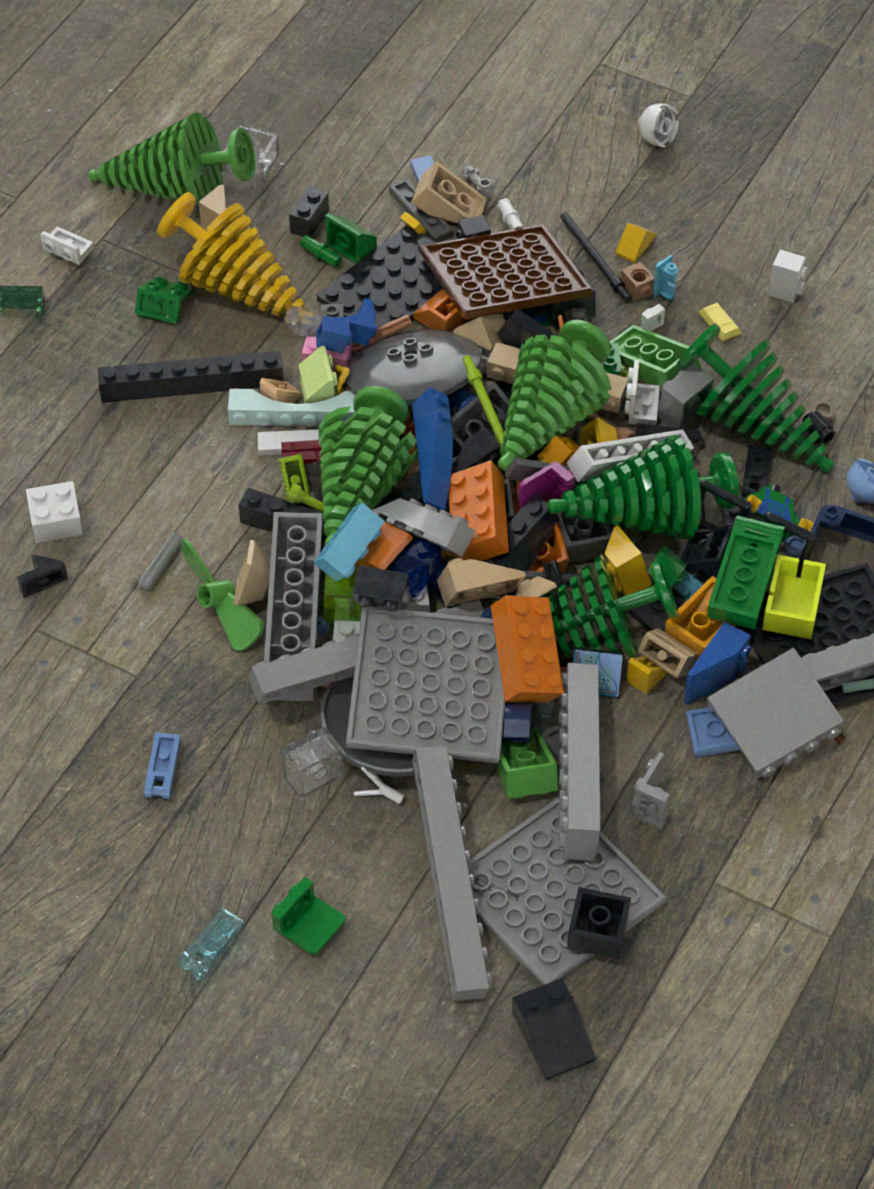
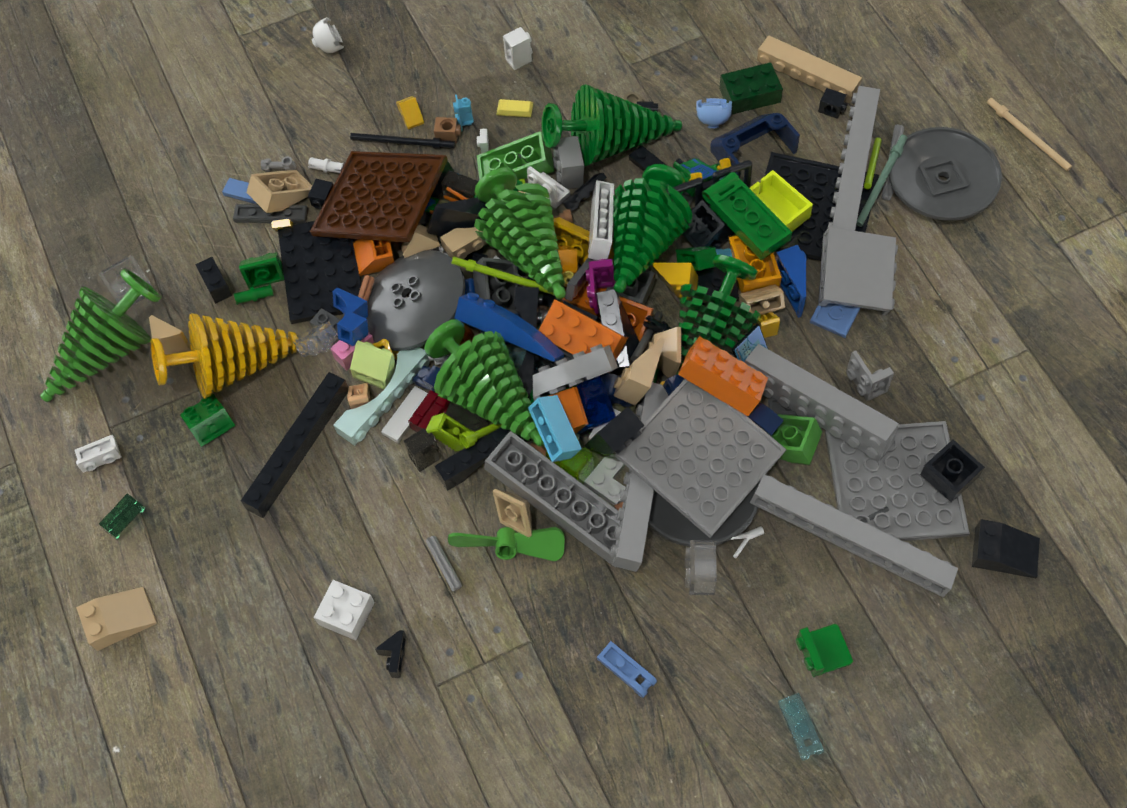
camera: 50 degrees left, 10 degrees up
none -> clear smoke brick [403,428,440,472]

